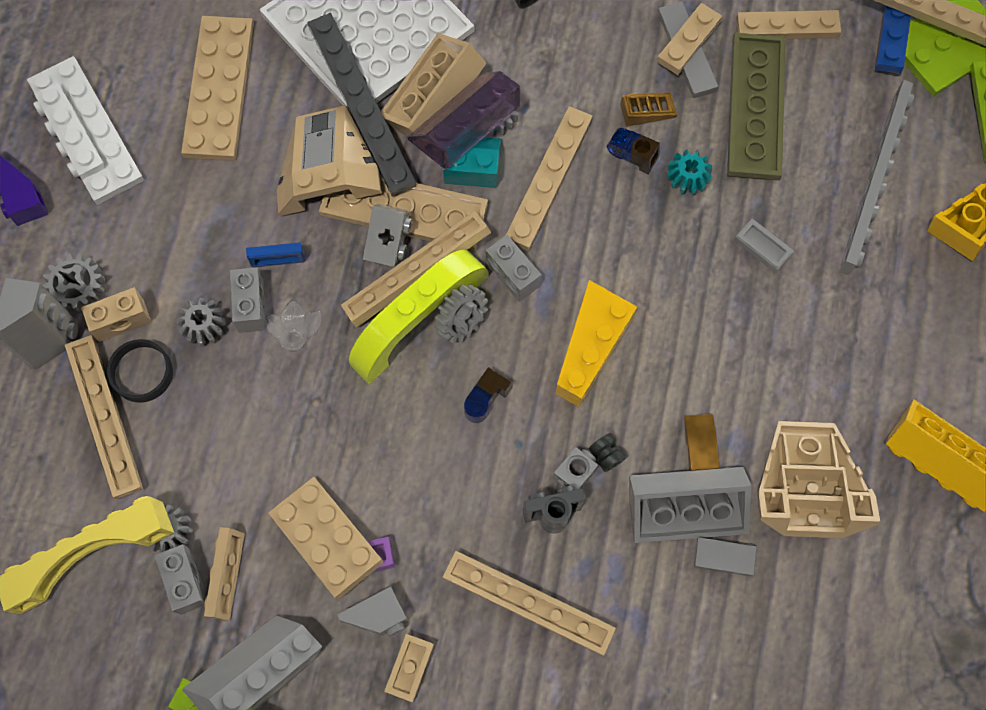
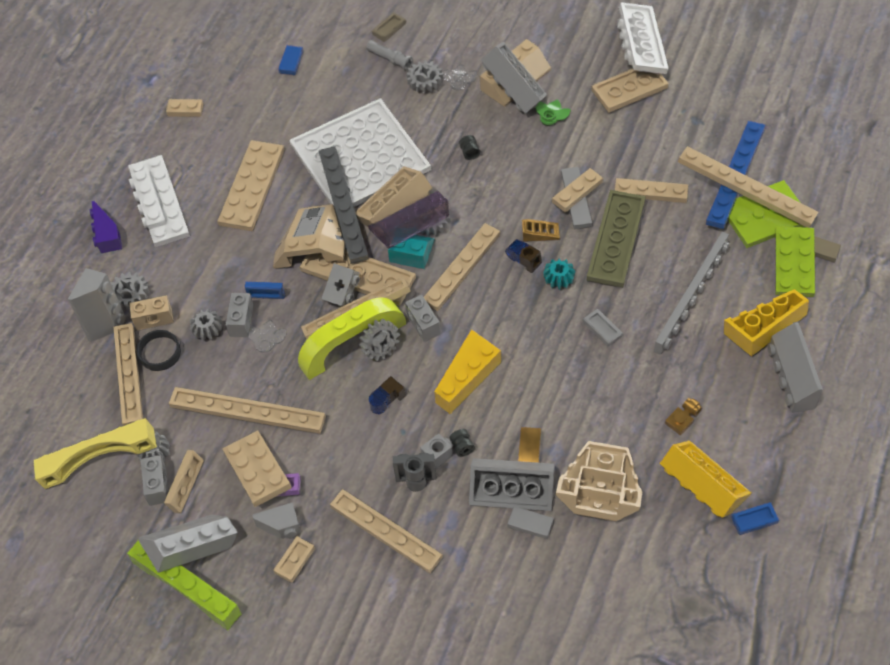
camera: 15 degrees right, 15 degrees down
none -> tan plate [169,387,326,434]
none -> pearl gold plate [665,398,702,436]

